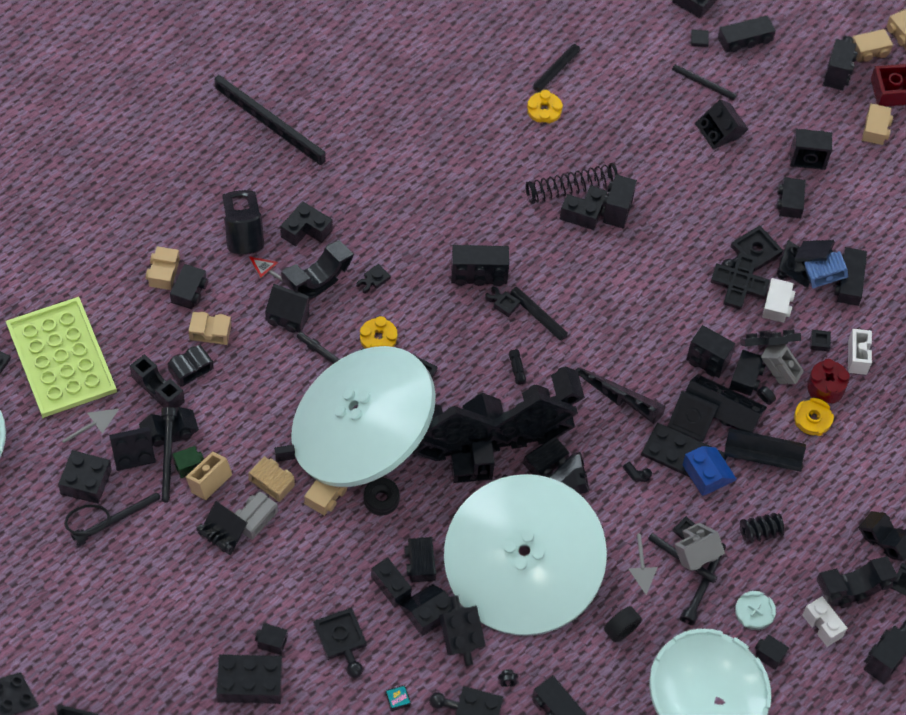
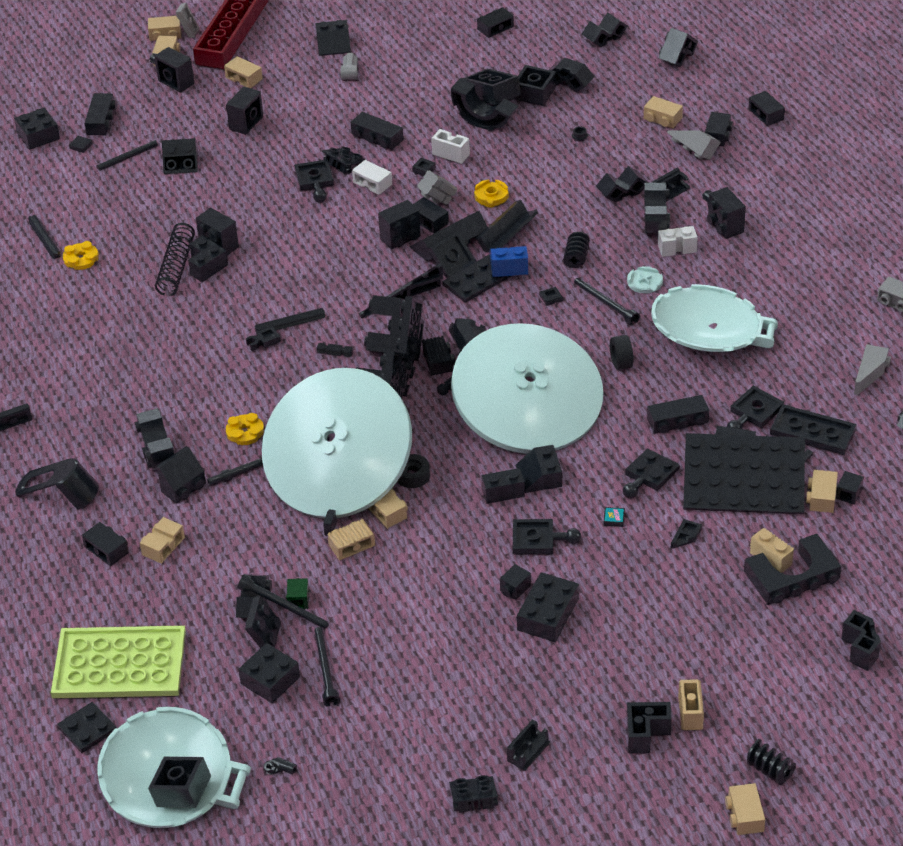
camera: 60 degrees left, 15 degrees down
light grey piece [62,408,120,443] -> none
black piece [64,504,110,536] -> none
black arch [130,354,185,408] -> none
tan brick [146,246,180,290] -> none
black brick [168,345,214,387] -> none
tan brick [186,451,233,500] -> none
black hinge [196,501,247,555] -> none
light grey brick [235,492,278,540] -> none
piece [249,256,283,282] -> none
black brick [280,201,333,246] -> none
black plate [356,264,391,294] -> none
black brick [404,537,436,583] -> none
black plate [439,595,486,666] -> none
black brick [451,245,509,286] -> none
black brick [451,440,495,483] -> none
black plate [498,669,518,687] -> none
black arm [623,462,652,482] -> none
light grey piece [628,533,658,595] -> none
black bar [648,533,718,584] -> none
light grey brick [674,523,725,570] -> none
black plate [710,252,770,310] -> none
black plate [740,329,801,347] -> none
black brick [754,634,789,670] -> none
black tile [757,386,776,405] -> none
black brick [776,177,806,219] -> none
black piece [795,240,835,261] -> none
medium blue brick [804,251,848,289] -> none
dark red brick [807,359,850,404] -> none

